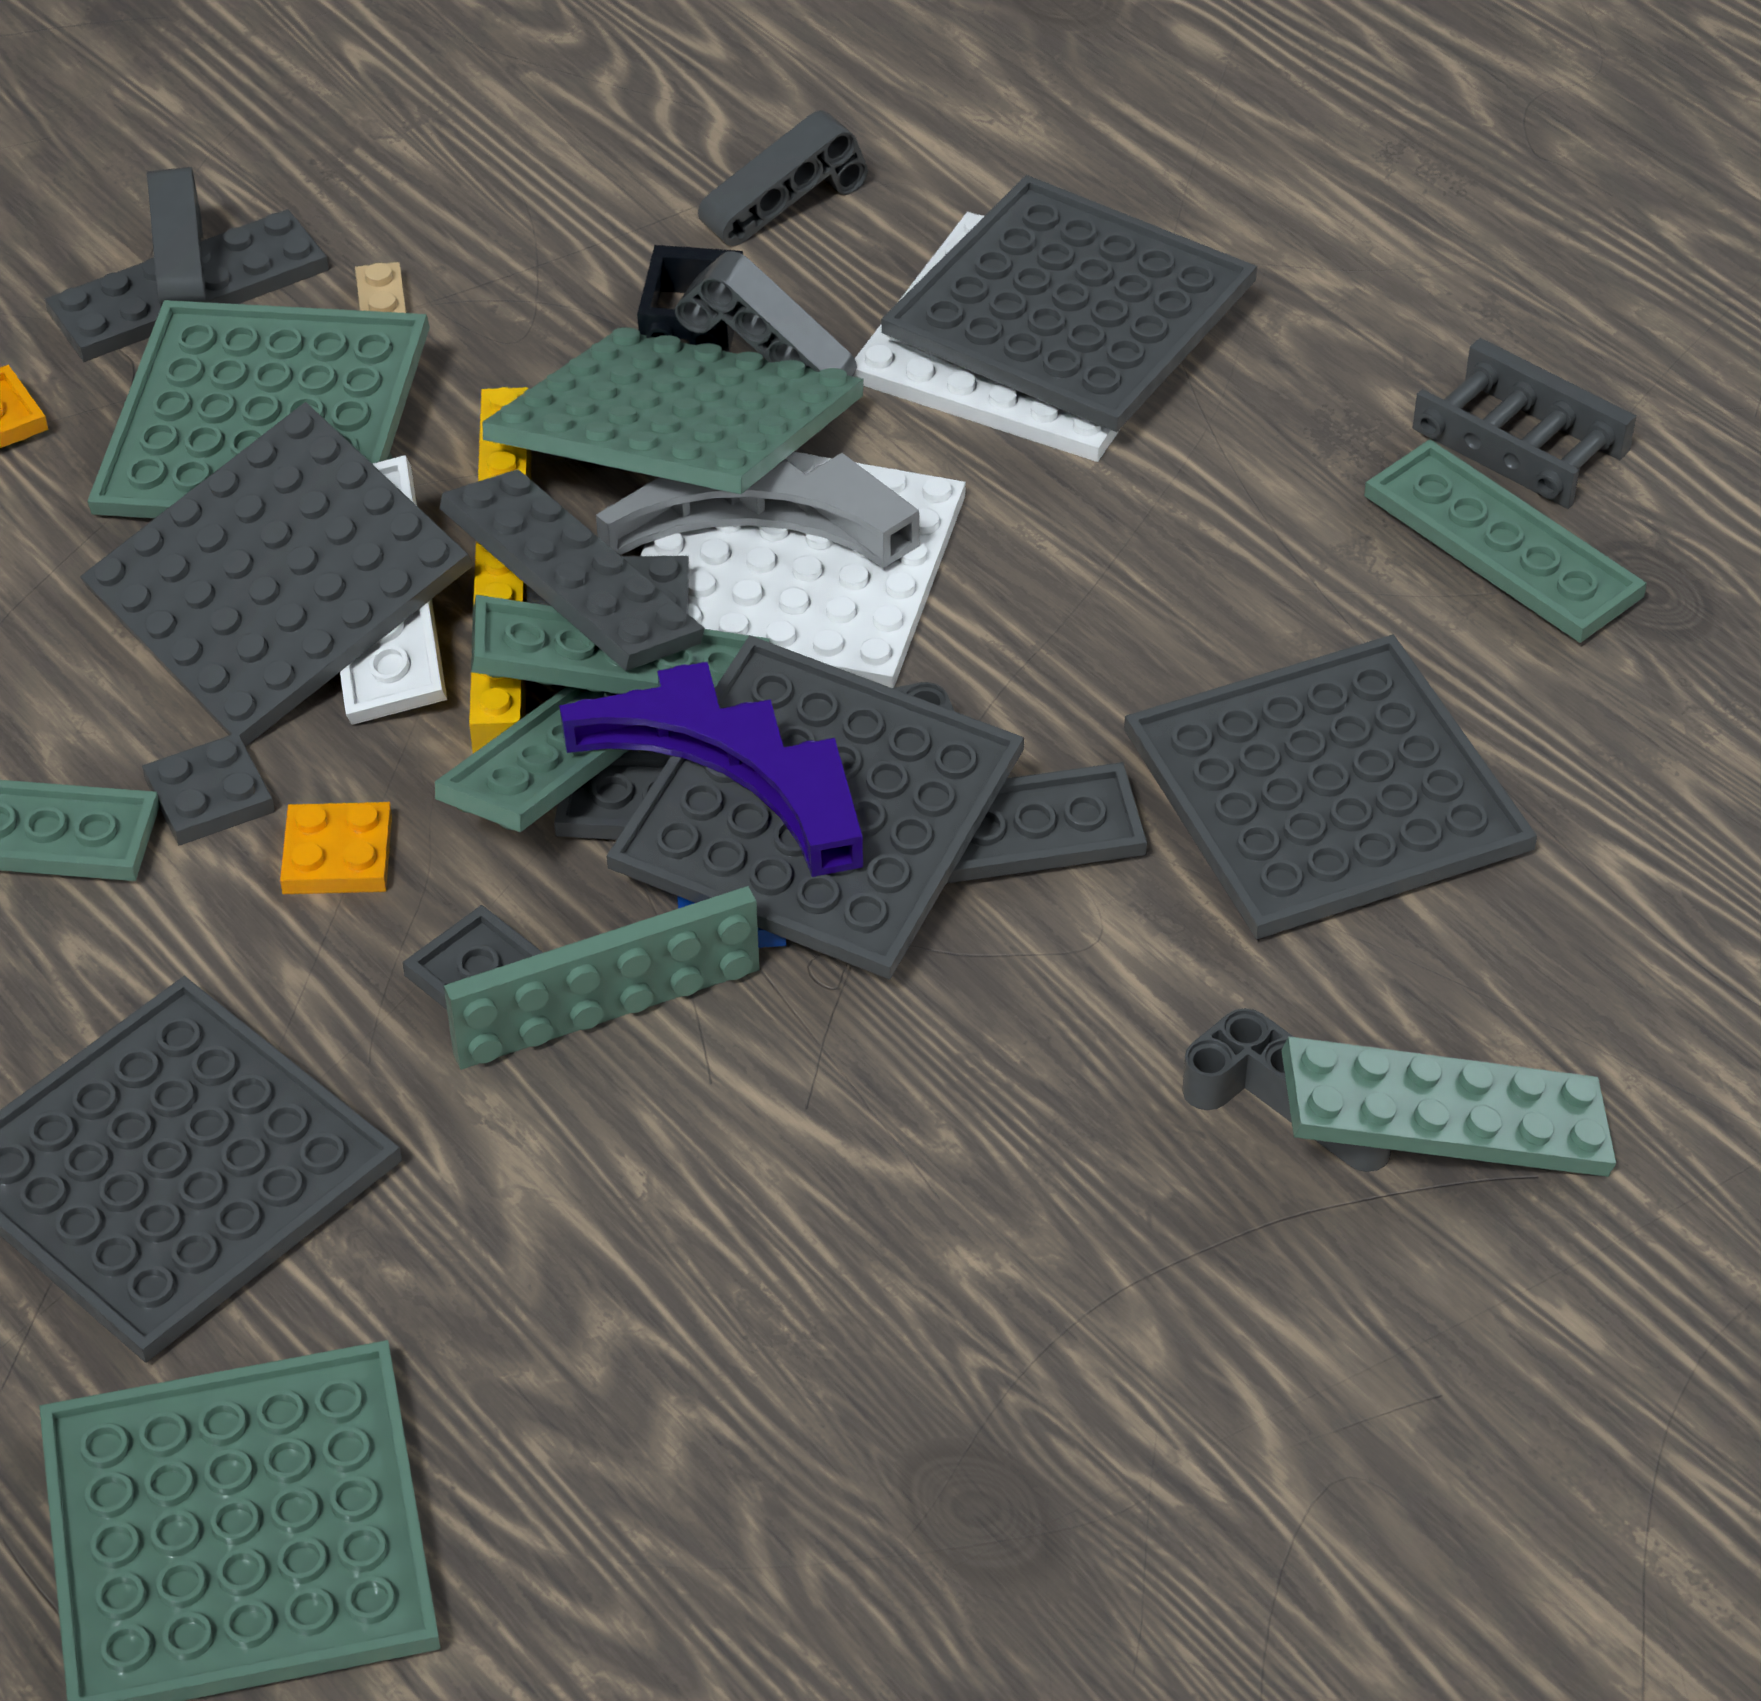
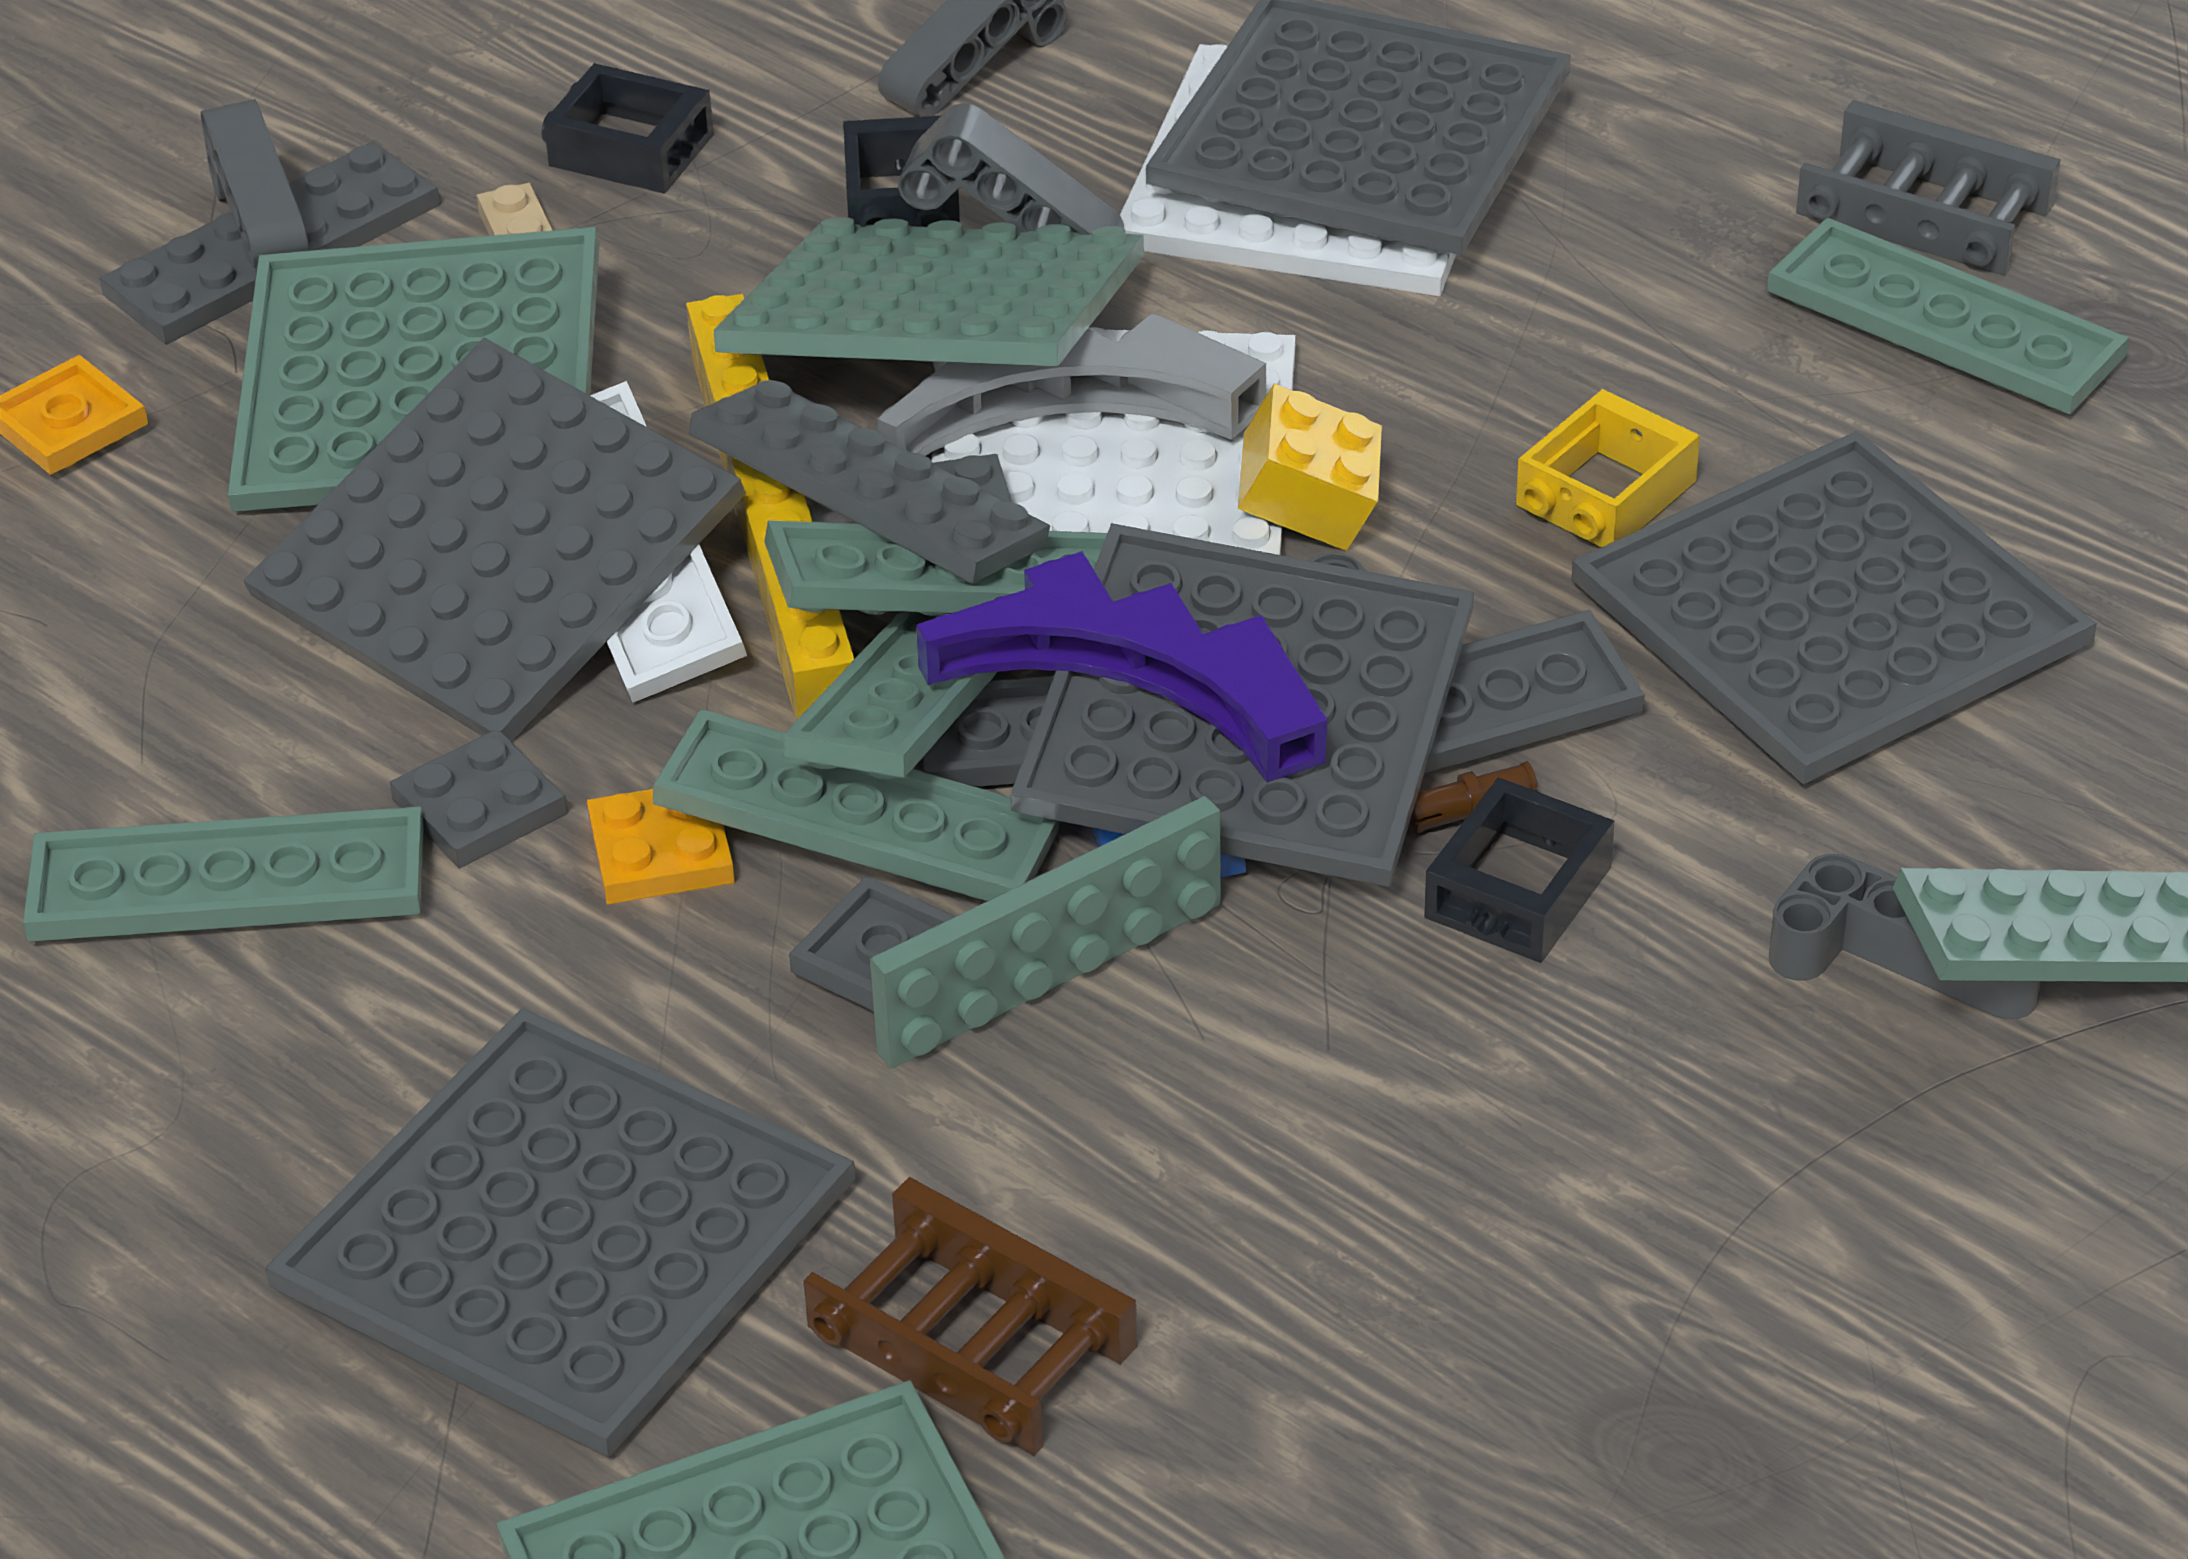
camera: 10 degrees left, 5 degrees down
none -> black window [541,63,714,194]
none -> sand green plate [652,708,1060,901]
none -> reddish brown fence [803,1177,1137,1456]
none -> yellow brick [1238,383,1382,551]
none -> reddish brown pin [1409,761,1538,834]
none -> black window [1424,777,1615,963]
none -> yellow window [1516,389,1700,547]

